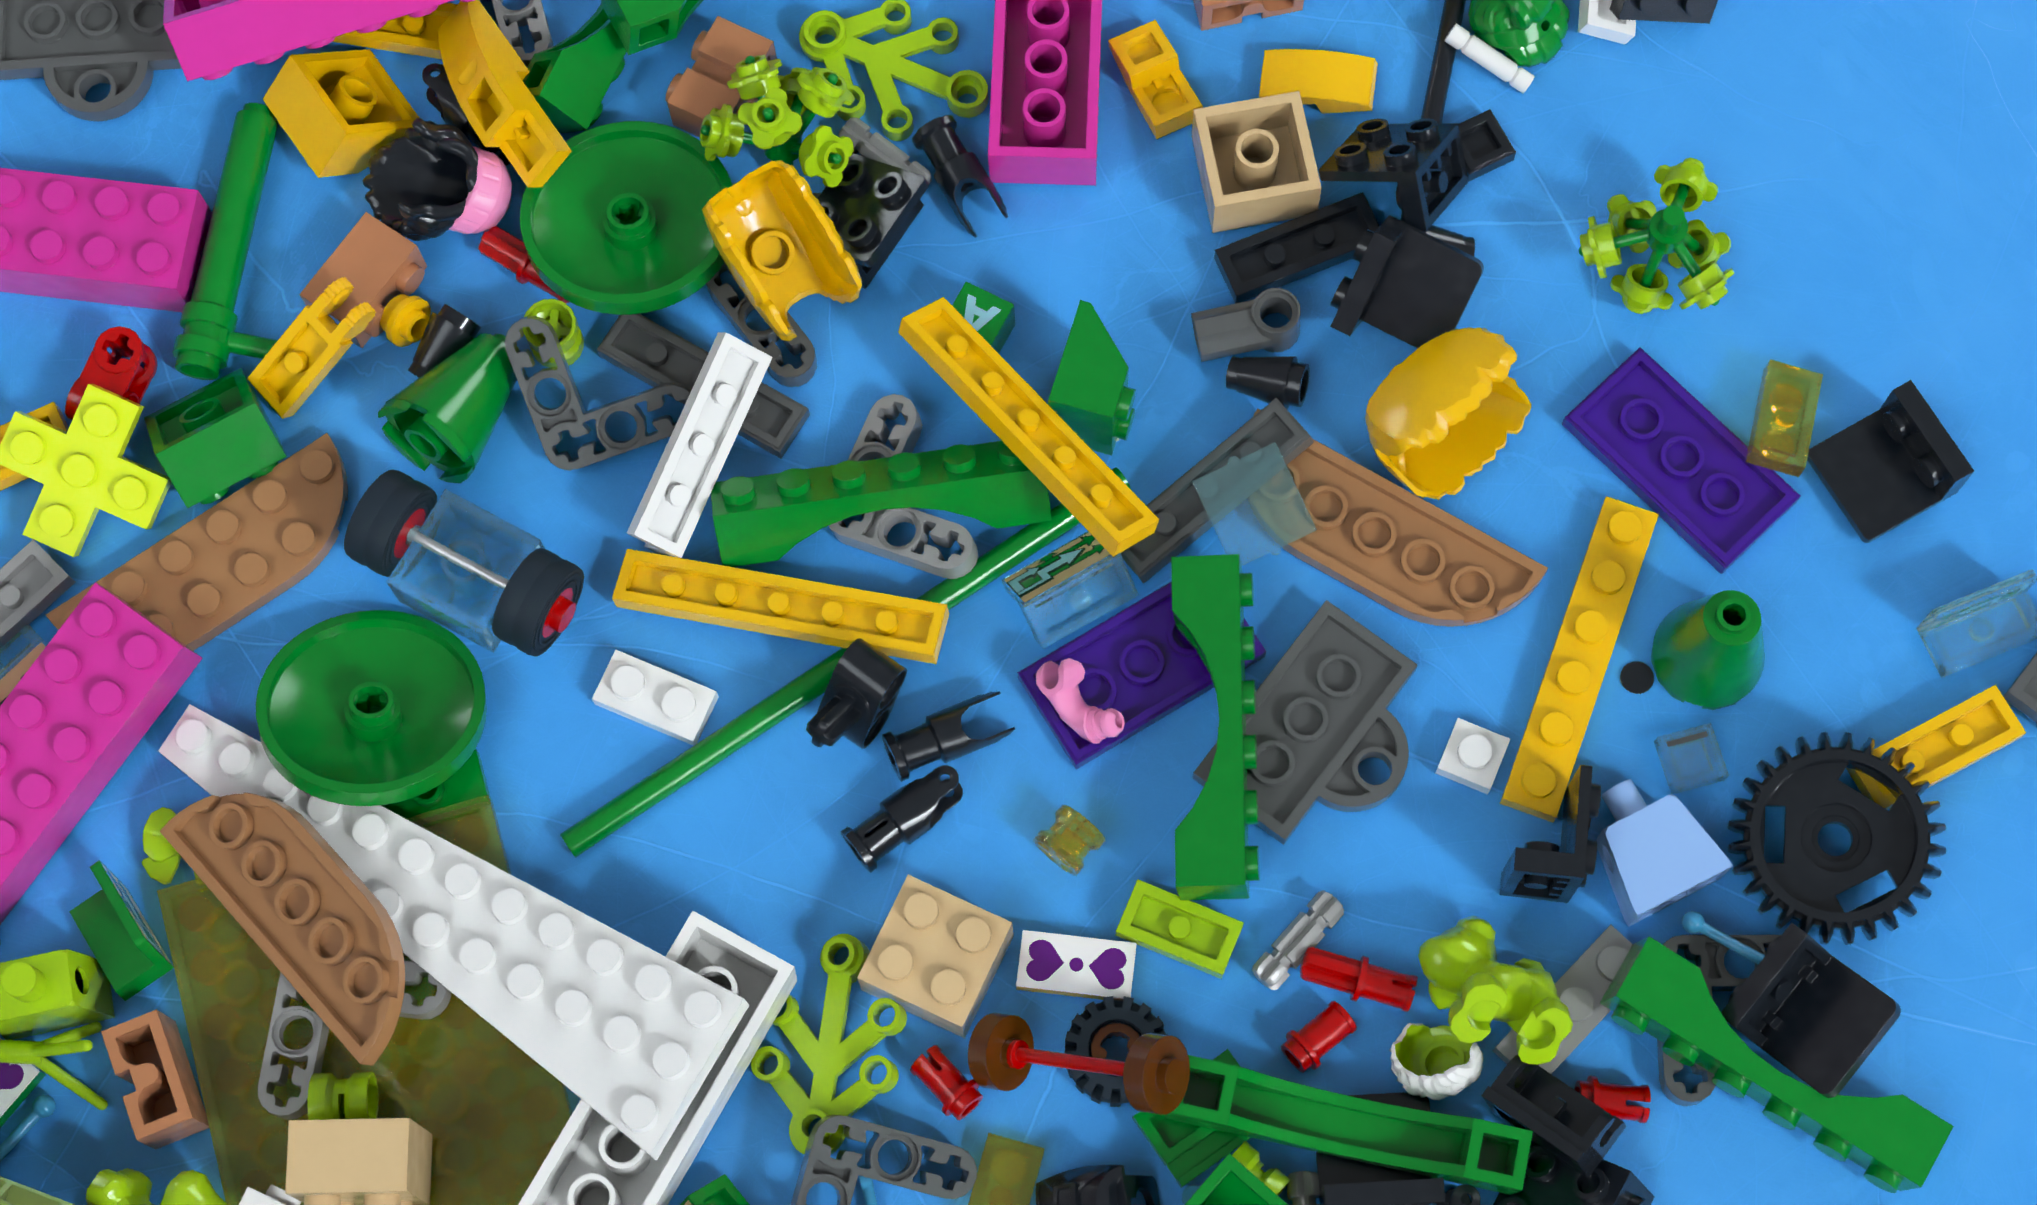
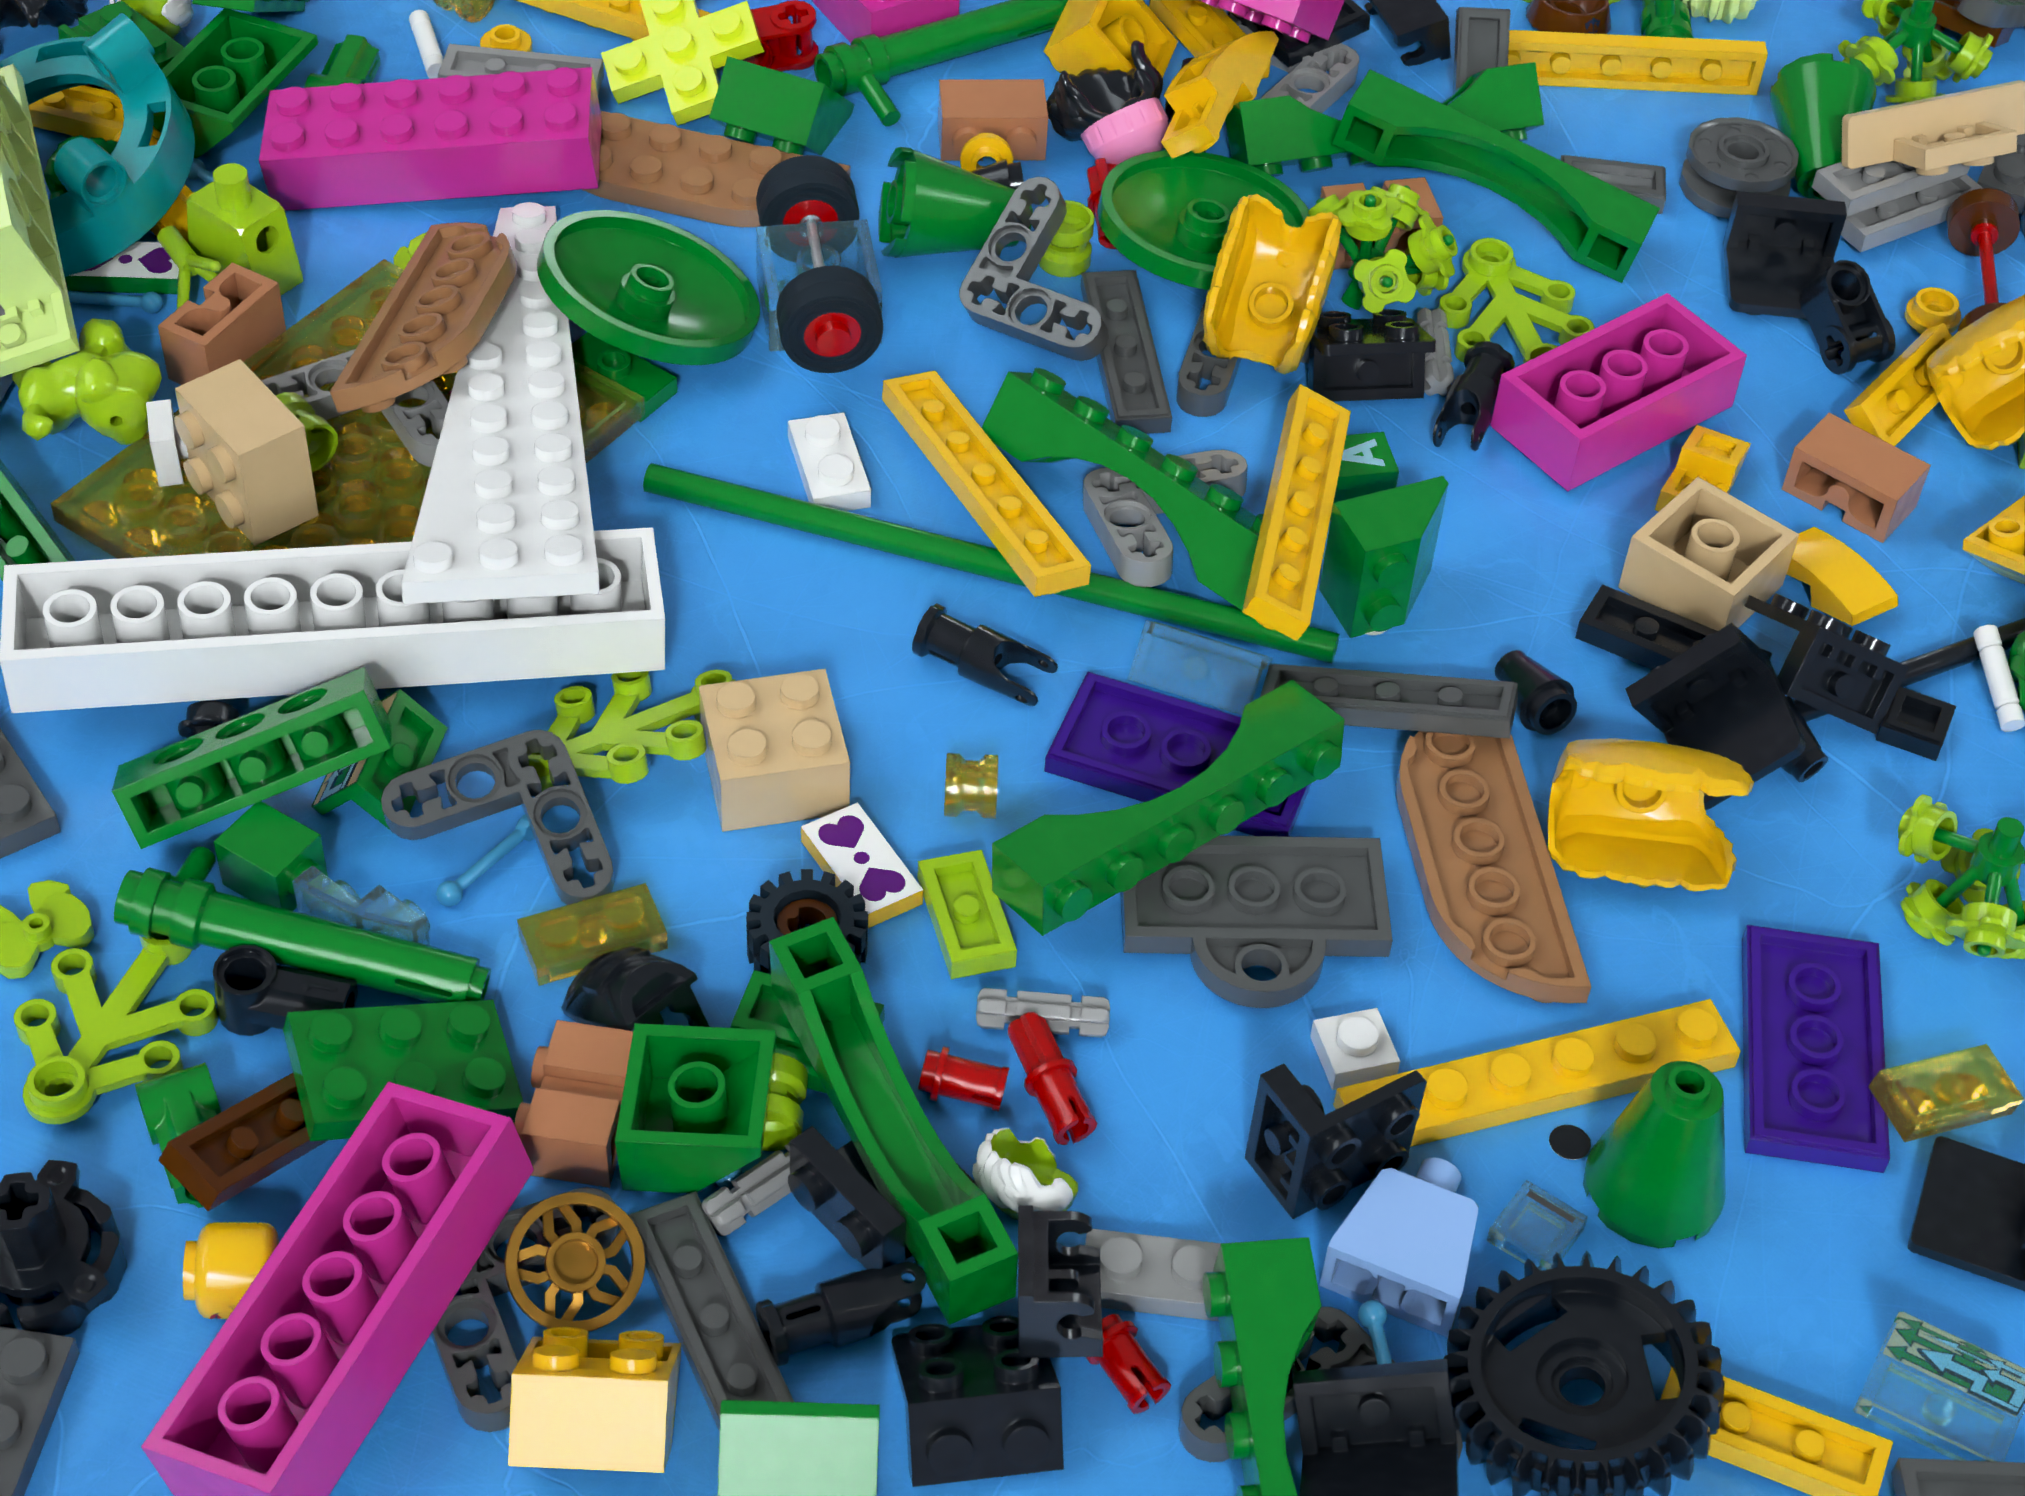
camera: 45 degrees right, 25 degrees down
green panel [69,860,174,1001] -> none
yellow hinge [247,277,376,419] -> none
white fence [627,332,772,558] -> none
black beam [806,638,907,749] -> none
black piece [841,765,963,873] -> none
red pin [910,1045,983,1120] -> none
reddish brown axle [968,1013,1190,1115] -> none
bright pink piece [1036,658,1125,744] -> none
dark grey piece [1191,288,1300,362] -> none
clear light blue piece [1192,442,1317,566] -> none
lime animal [1418,915,1573,1065] -> none

